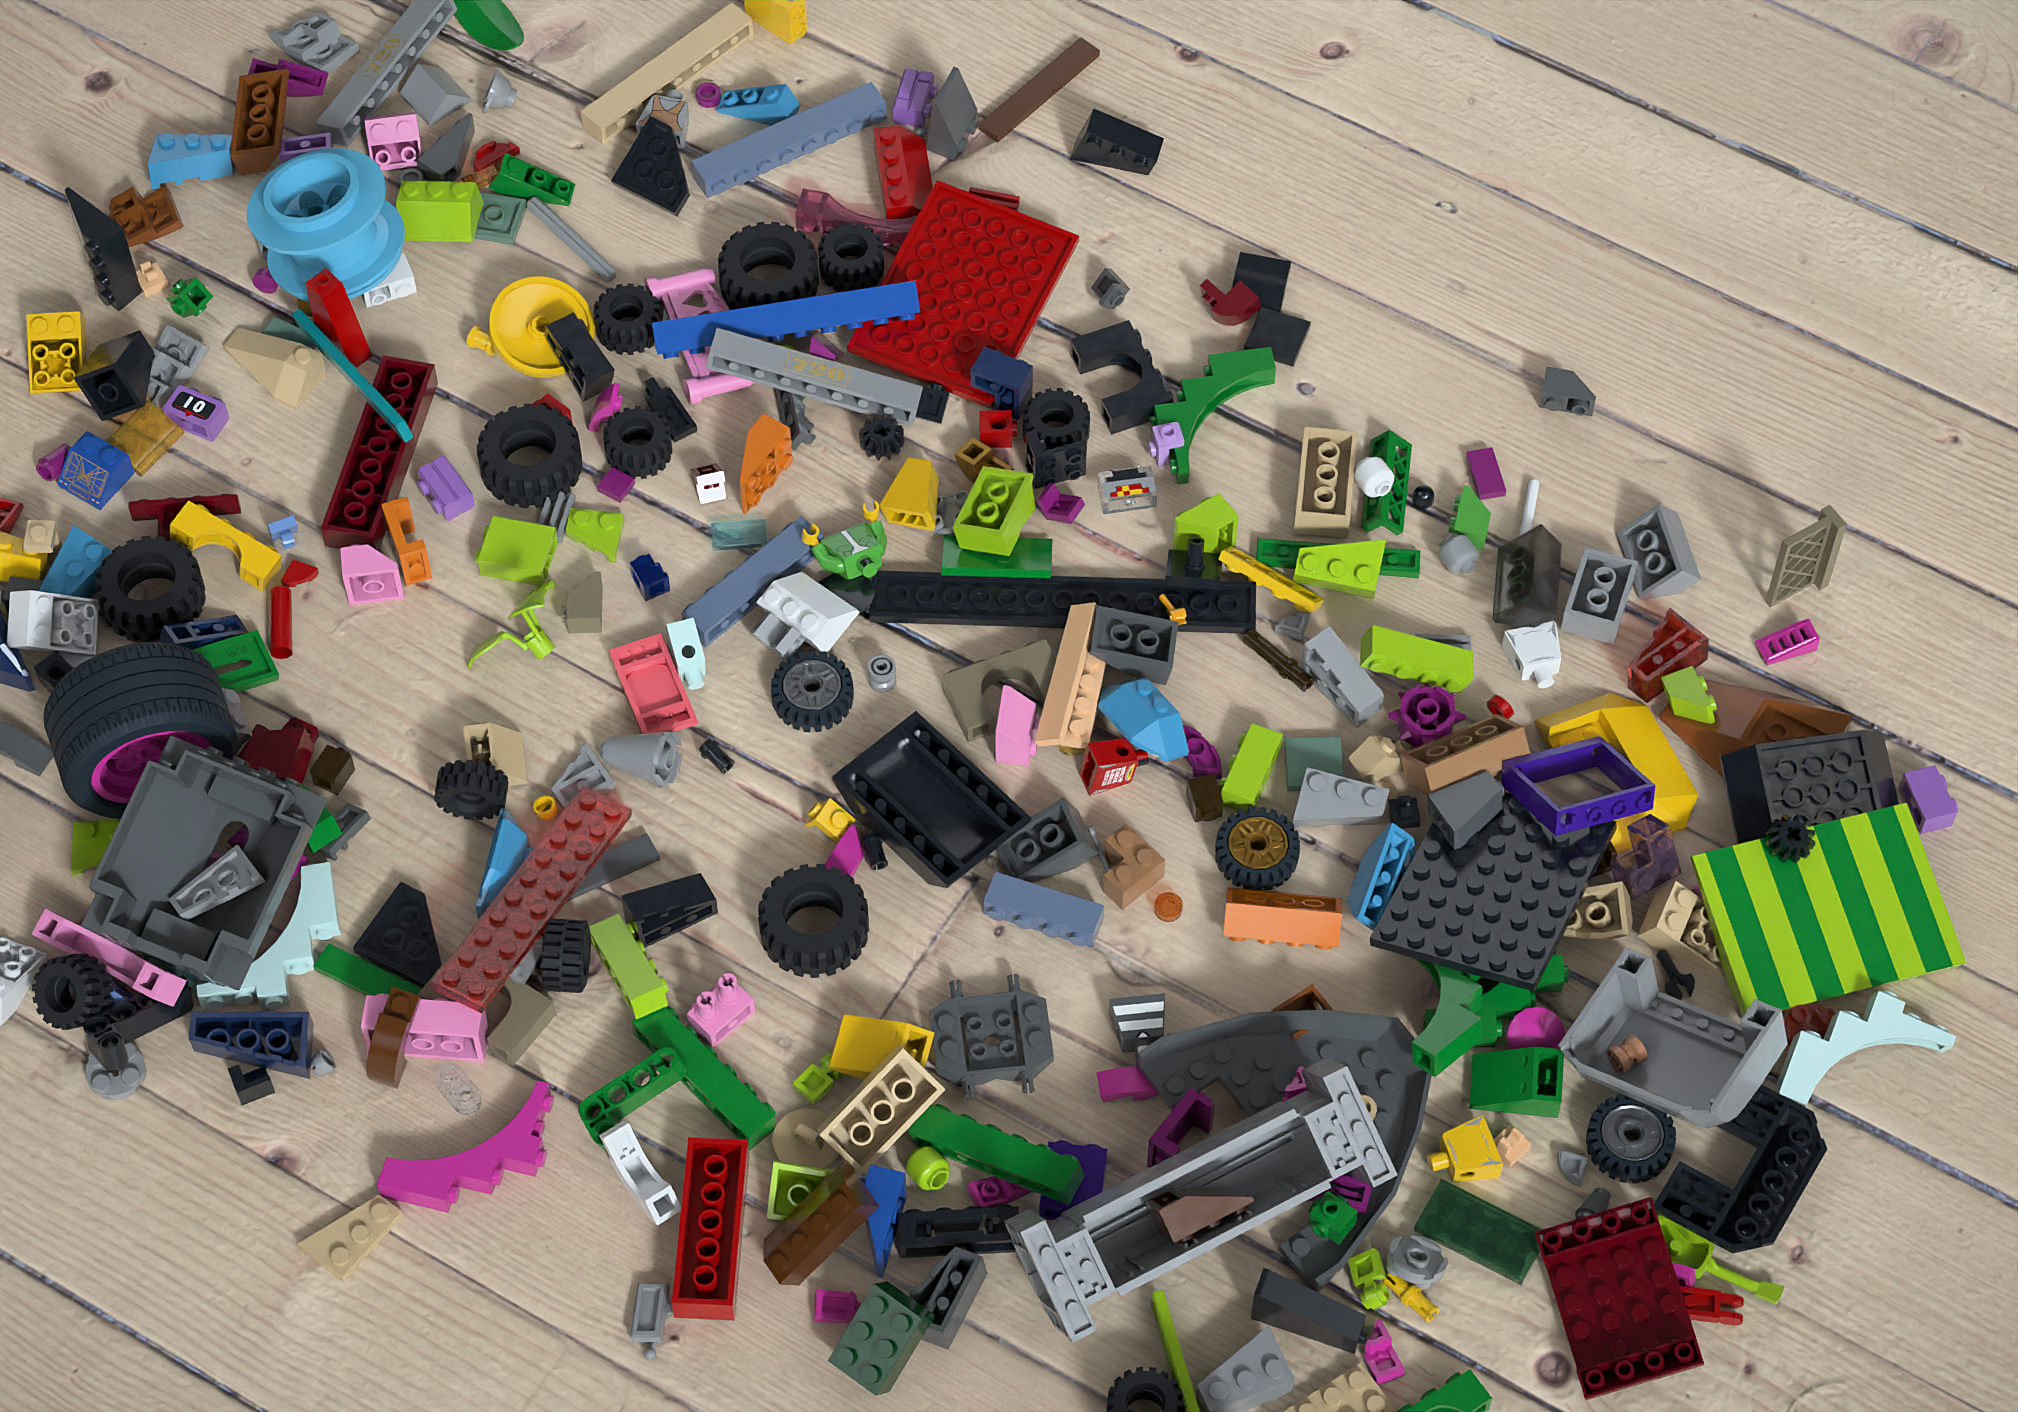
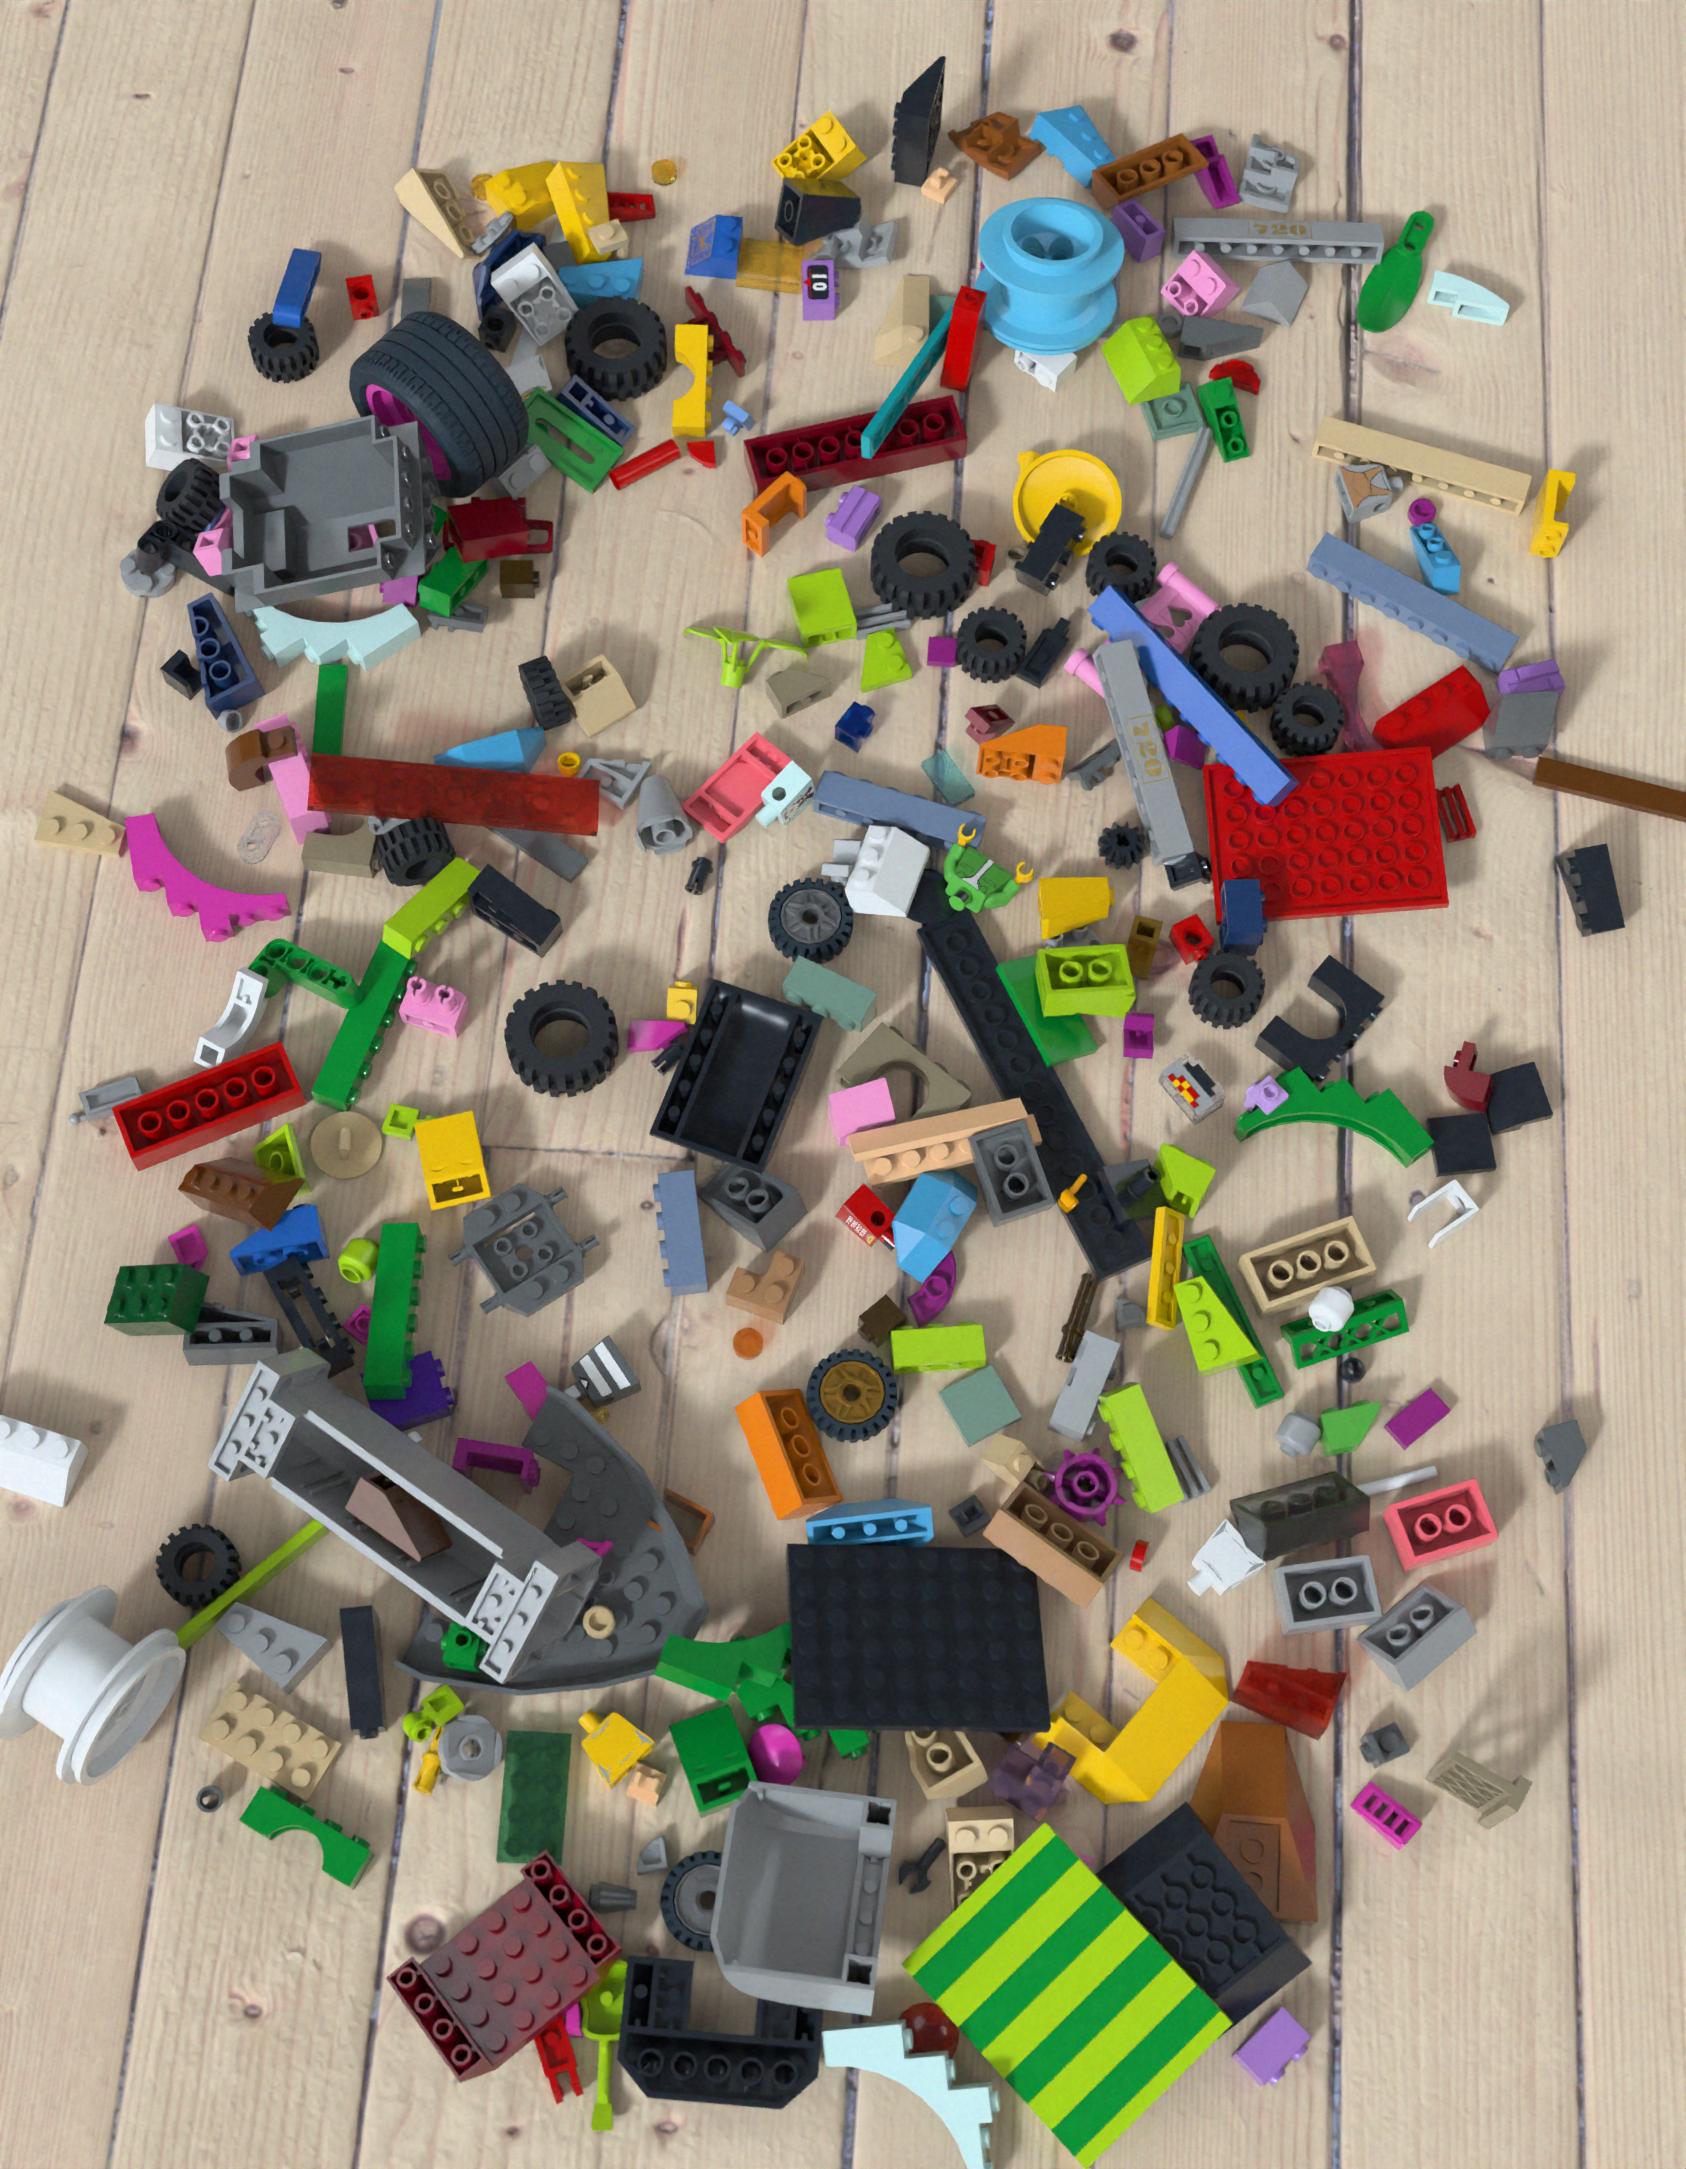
camera: 60 degrees right, 10 degrees up
magenta cone [36,444,71,481] -> none
green brick [166,277,214,318] -> none
light grey wing [169,844,266,921] -> none
bright pink slope [340,544,405,605] -> none
black plate [353,882,442,988] -> none
clear orange plate [460,165,498,191] -> none
light grey piece [482,69,517,114] -> none
dark pink slope [588,383,623,432] -> none
black plate [611,116,690,217] -> none
tan brick [817,1043,945,1175] -> none
light grey wheel [868,654,896,692] -> none
black bracket [1024,430,1087,489] -> none
light grey hinge [1087,825,1113,874] -> none
dark grey bracket [1091,268,1130,309] -> none
light grey wedge [1292,767,1389,828] -> none
dark pink slope [1364,1319,1405,1385] -> none
dark grey slope [1427,771,1505,849] -> none
dark purple window [1501,736,1655,836] -> none
nougat wheel [1606,1035,1648,1075] -> none
lime slope [1661,666,1717,724] -> none
black gear [1766,814,1816,864] -> none
none -> sand green slope [782,955,877,1033]
none -> dark tan hinge [1005,546,1027,571]
none -> dark grey bracket [1359,1722,1410,1769]
none -> coral brick [1382,1478,1499,1573]
none -> white piece [1407,1179,1480,1249]

